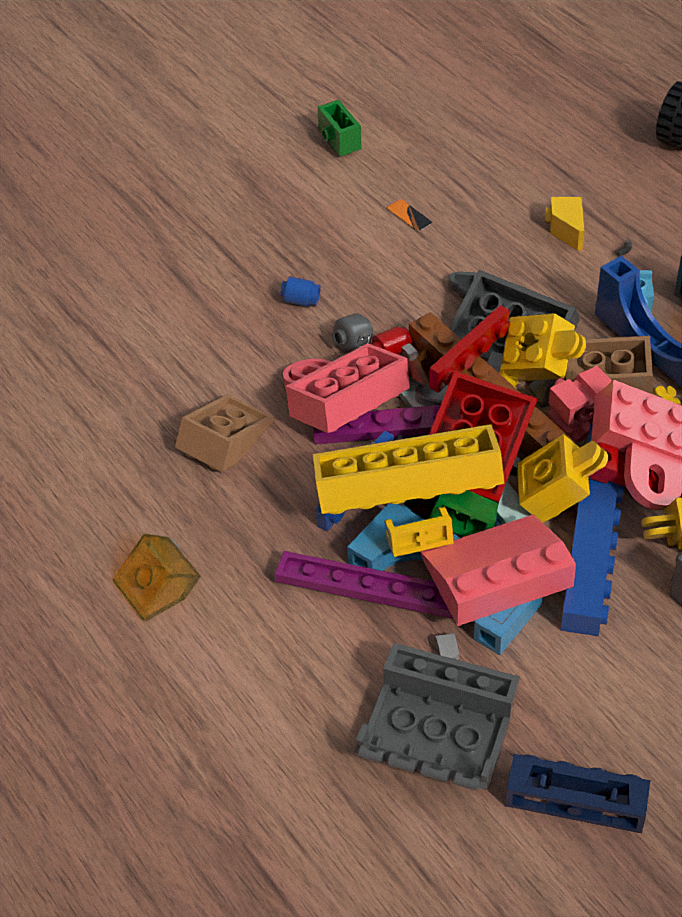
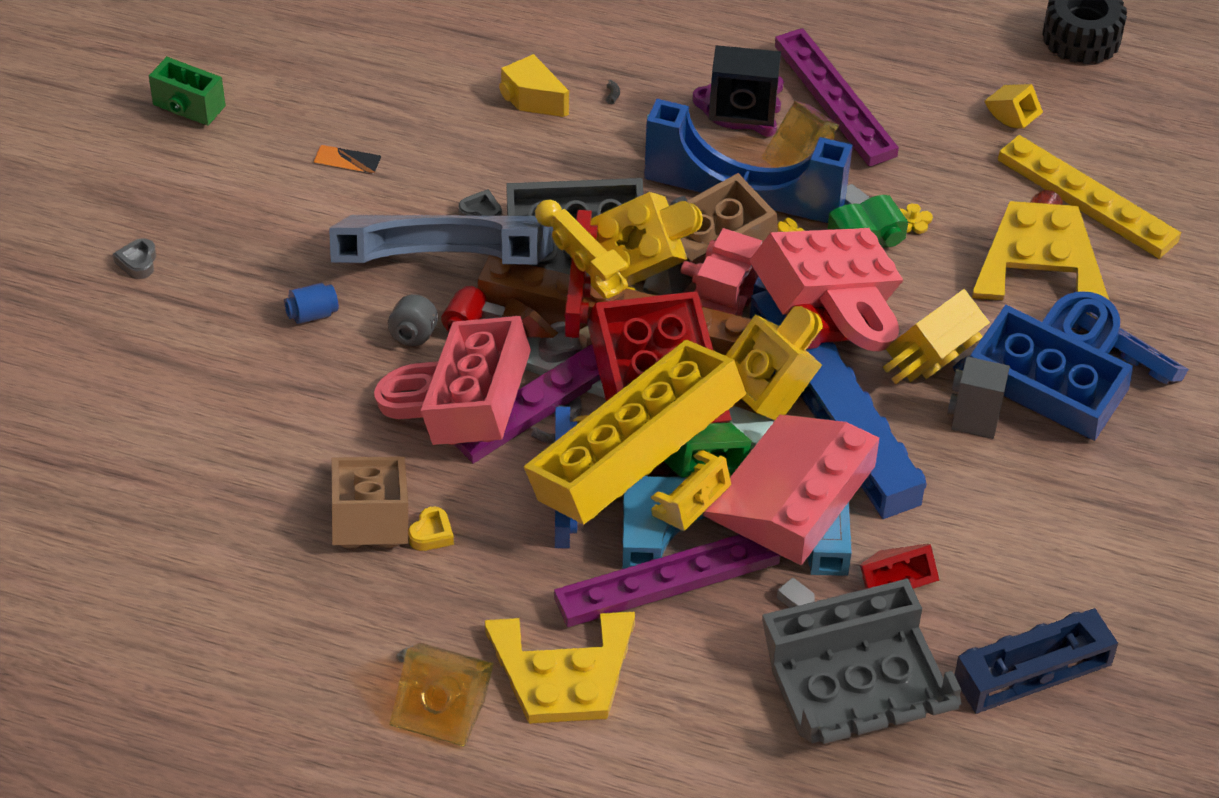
camera: 40 degrees left, 0 degrees up
none -> flat silver tile [113,238,156,279]
none -> sand blue arch [329,215,553,264]
none -> yellow tile [408,506,454,551]
none -> yellow wing [485,612,635,724]
none -> yellow plate [535,199,628,299]
none -> red slope [860,544,939,589]

